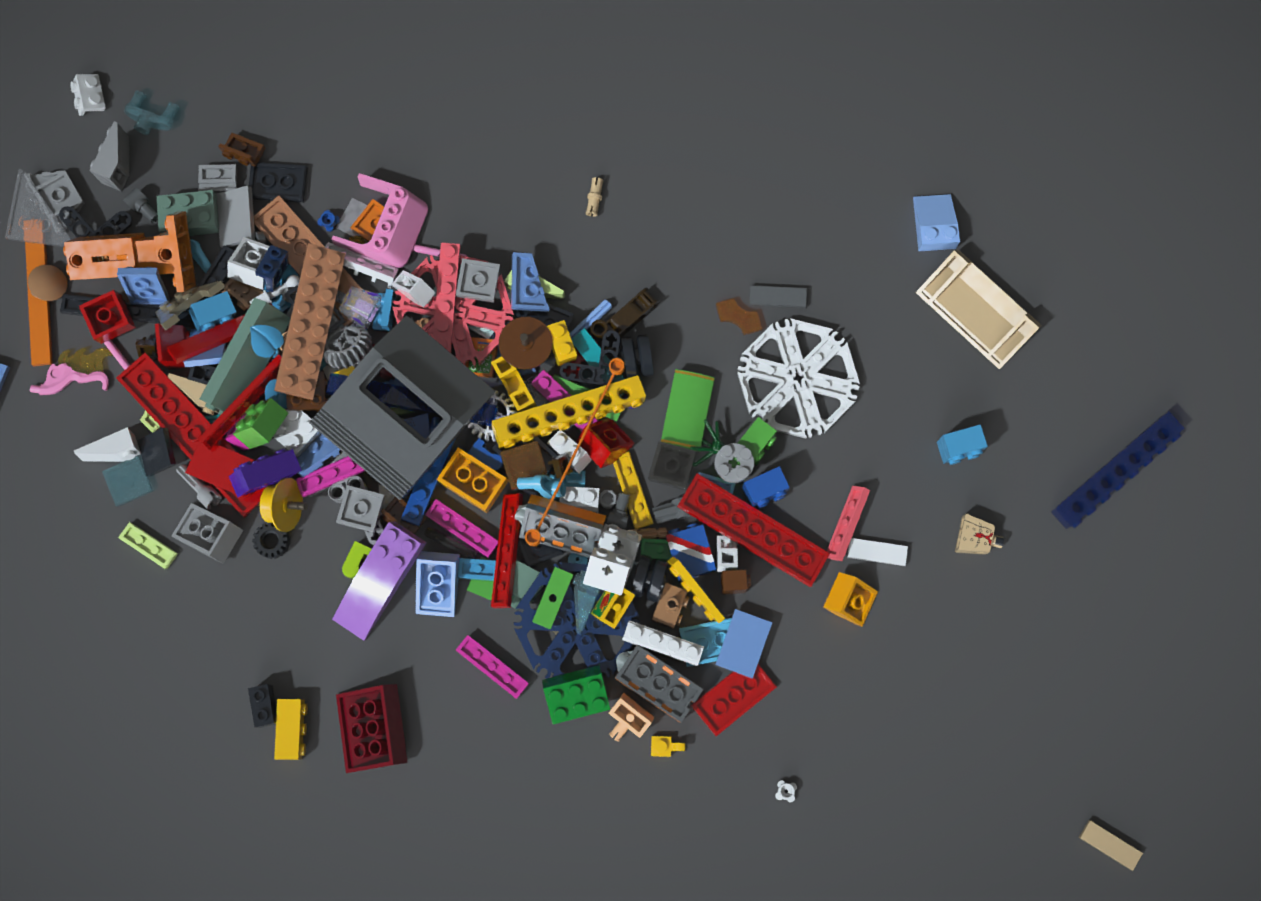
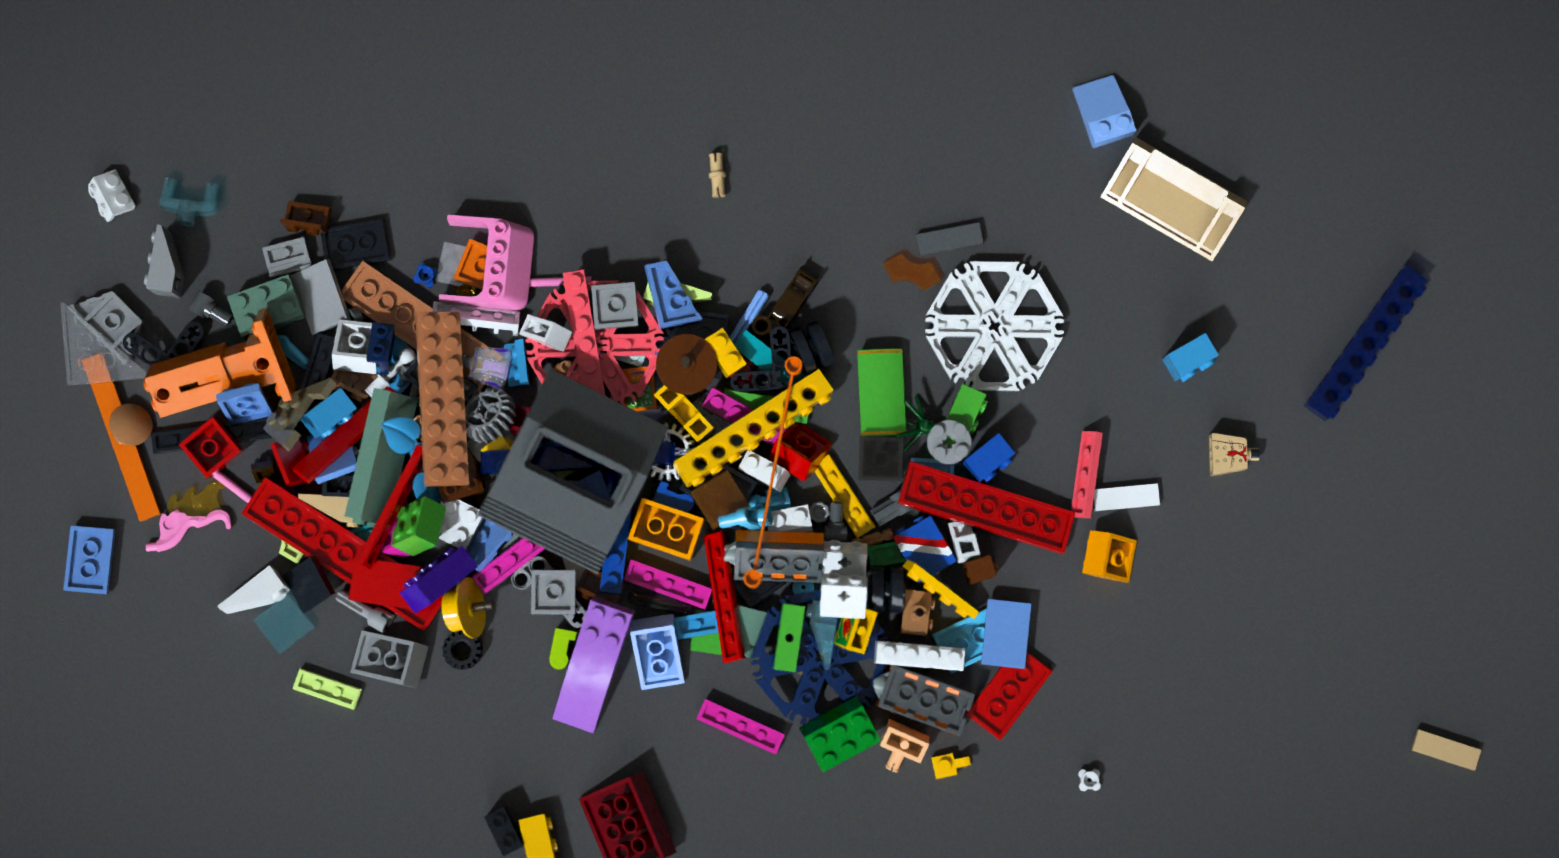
camera: 15 degrees left, 5 degrees up
dark brown tile [548,453,573,478] -> none

